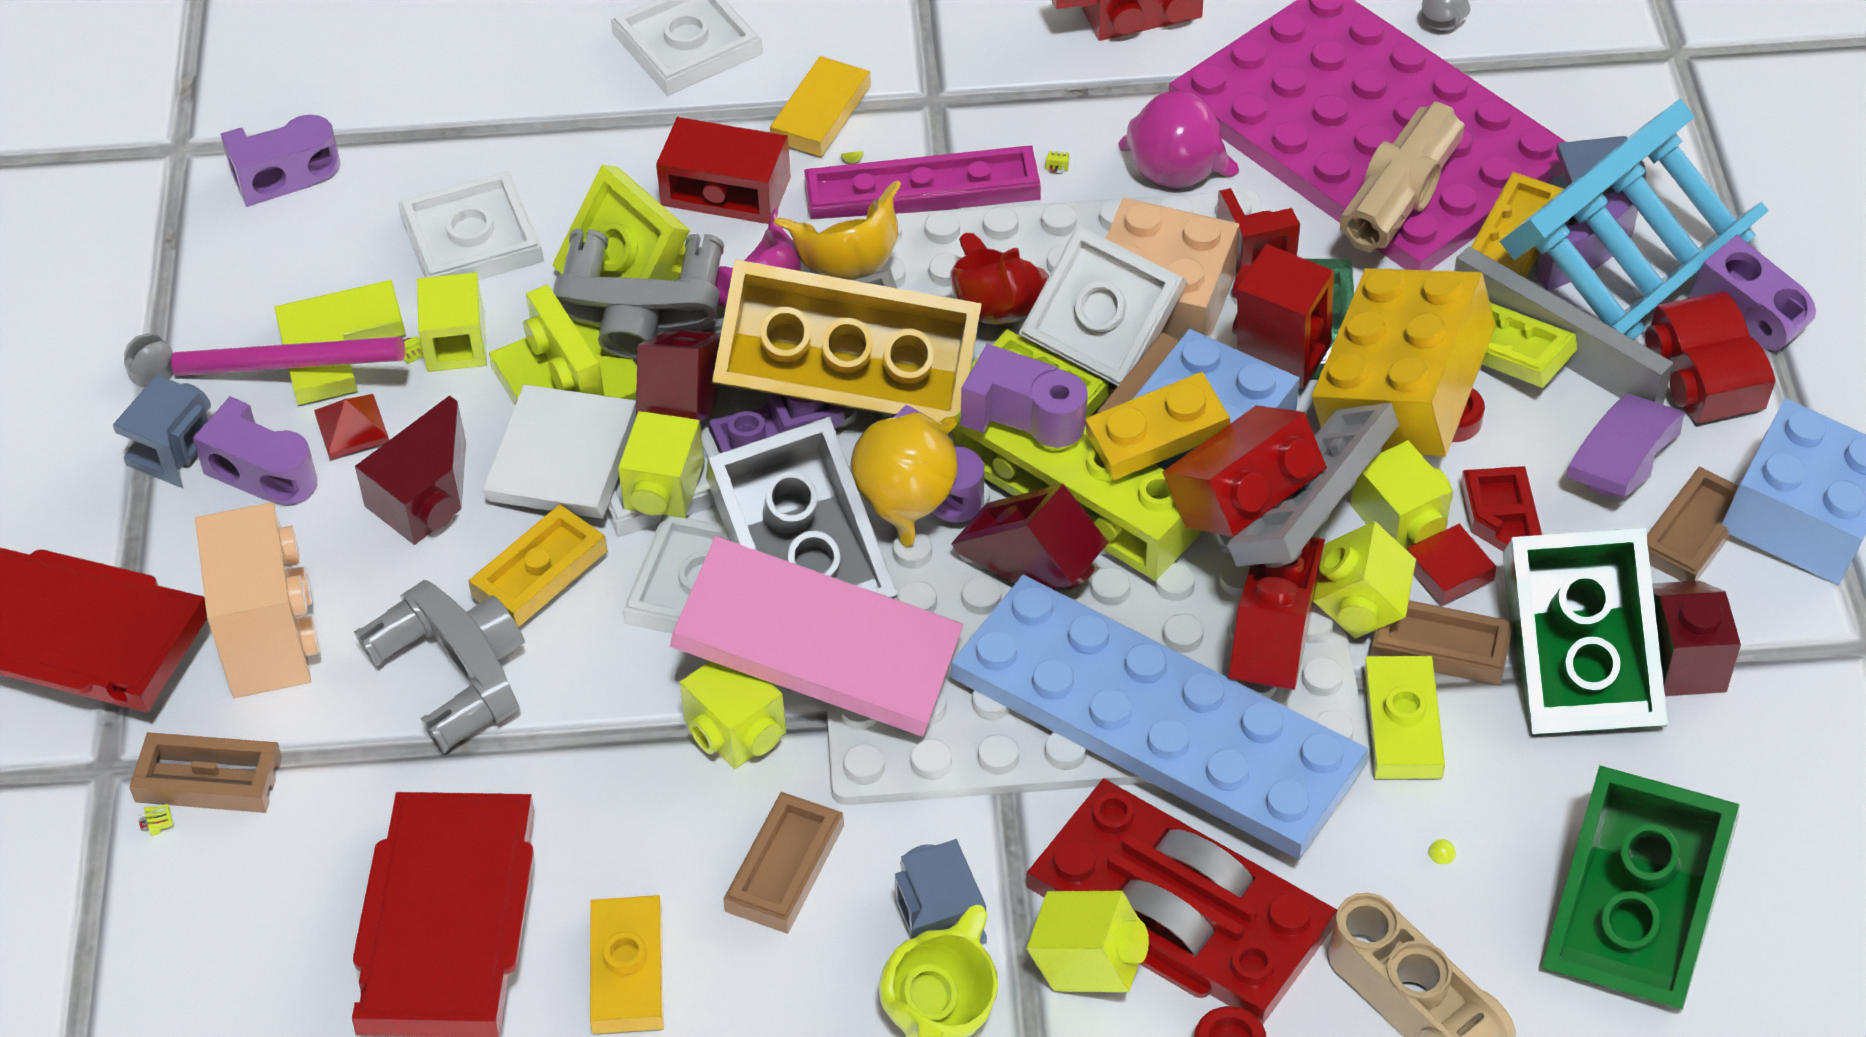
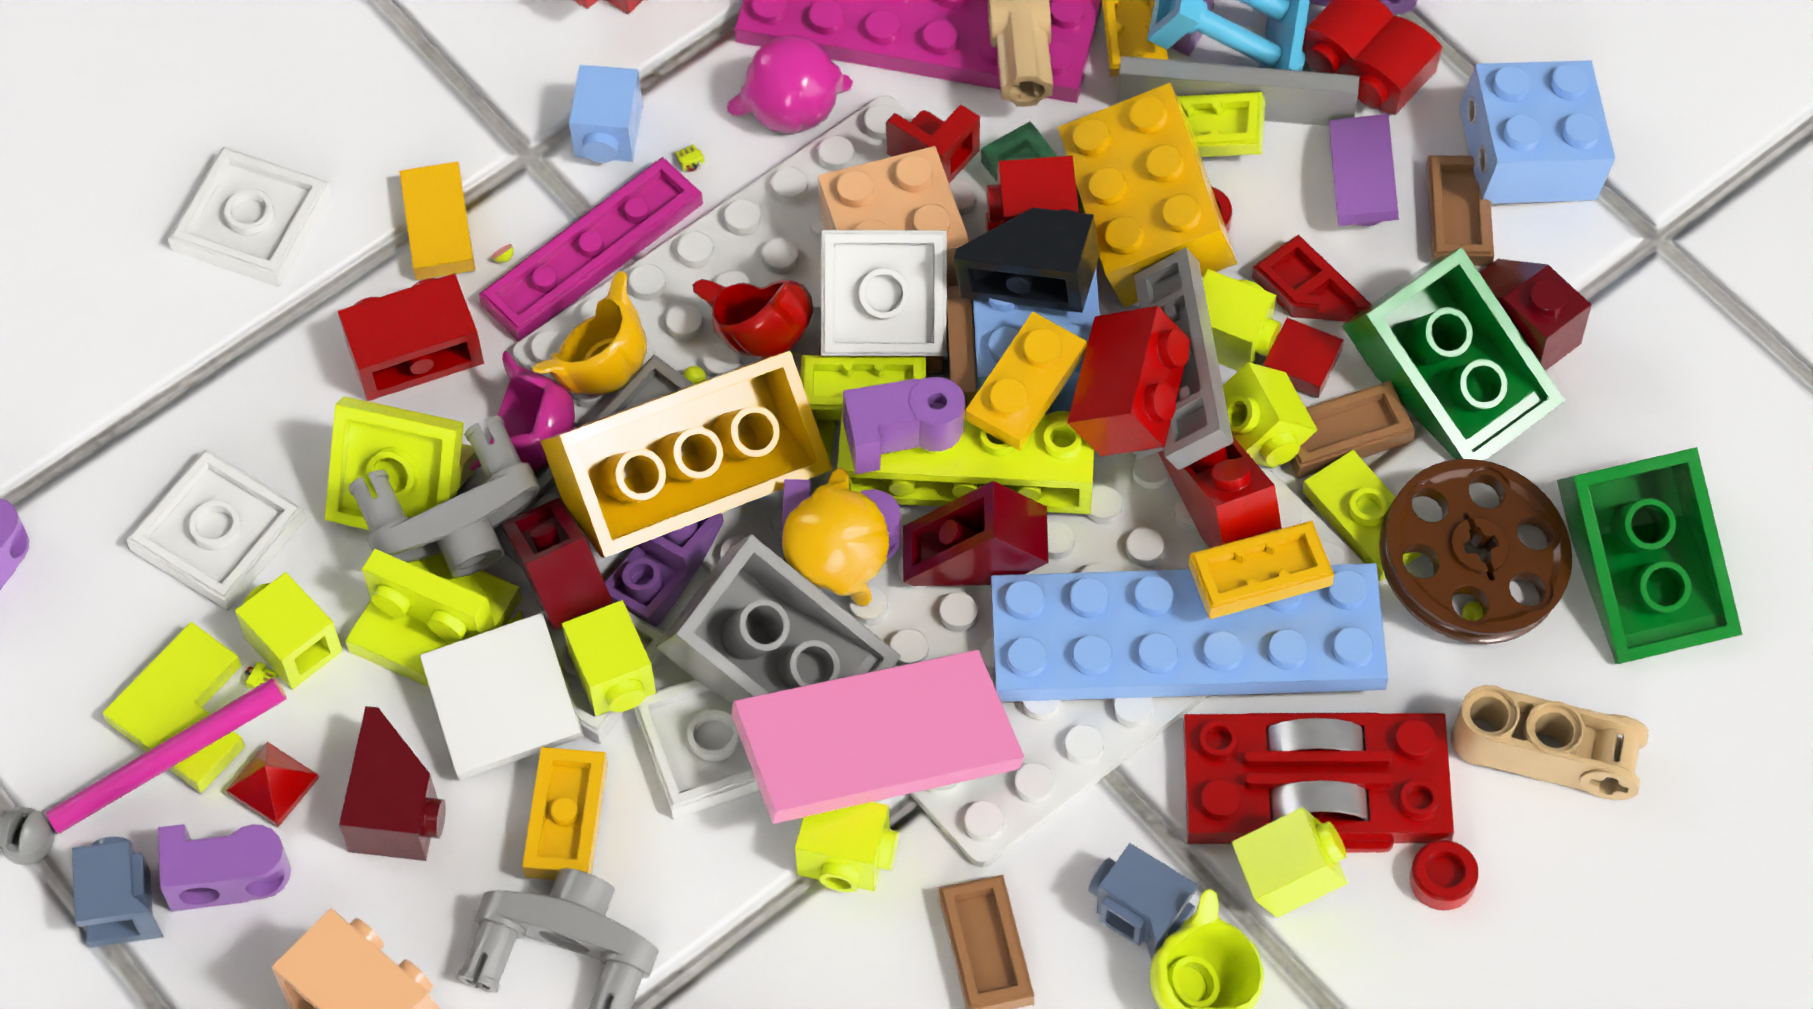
camera: 35 degrees left, 10 degrees up
none -> light blue brick [569,65,643,163]
none -> black slope [953,208,1100,313]
none -> yellow plate [1188,521,1334,620]
none -> reddish brown wedge [1379,459,1572,644]

